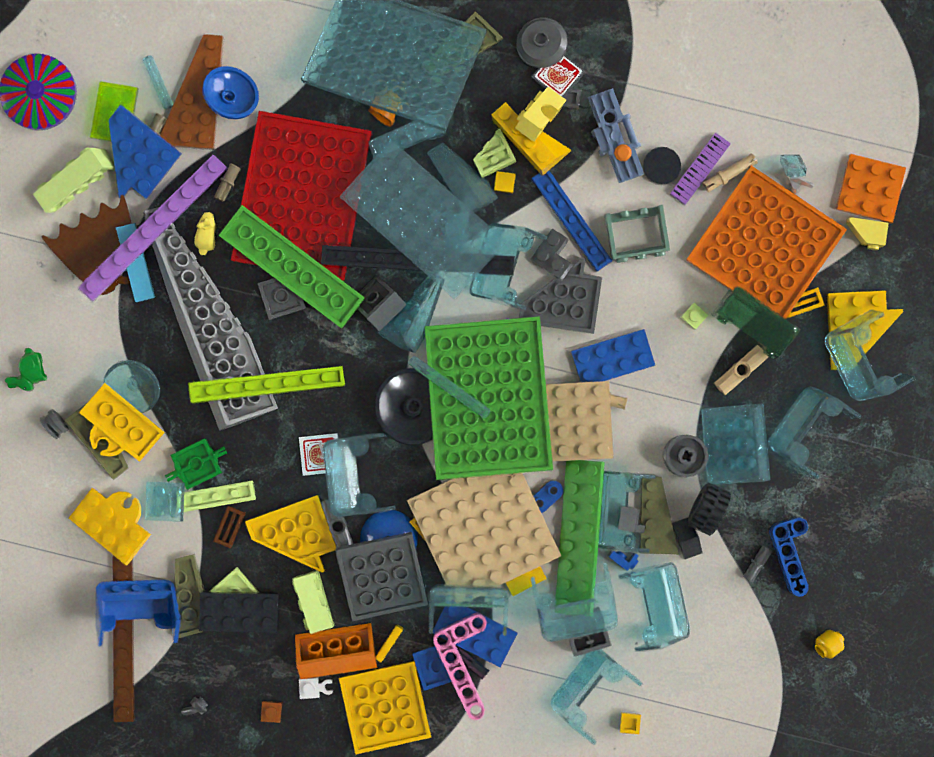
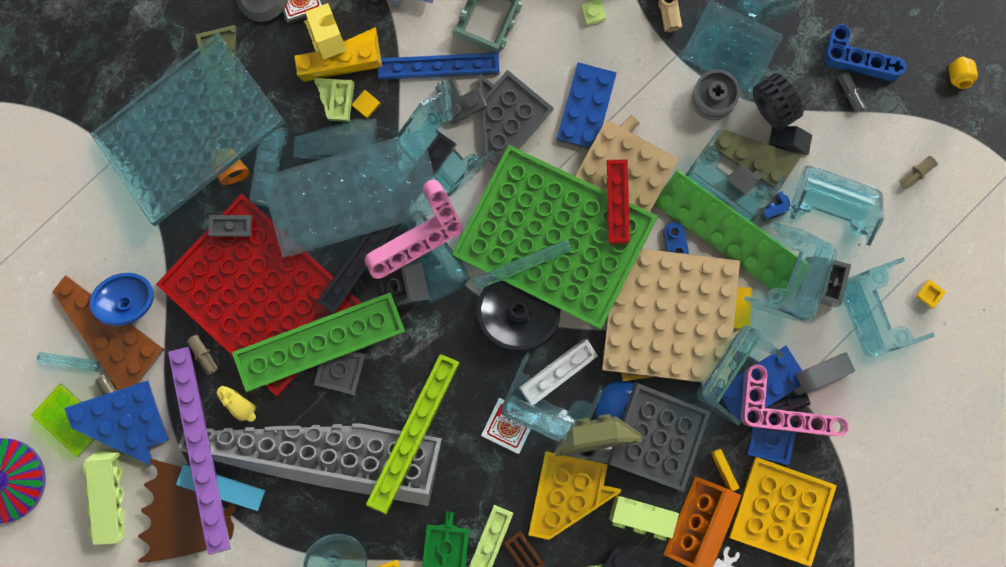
camera: 55 degrees left, 5 degrees down
none -> dark grey plate [208,215,252,237]
none -> bright pink beam [364,180,463,279]
none -> clear light blue axle [437,81,453,122]
none -> white plate [519,338,598,406]
none -> olive wedge [555,414,642,456]
none -> red tile [607,159,630,244]
none -> dark grey beam [796,352,855,393]
none -> dark tan axle [899,156,938,189]

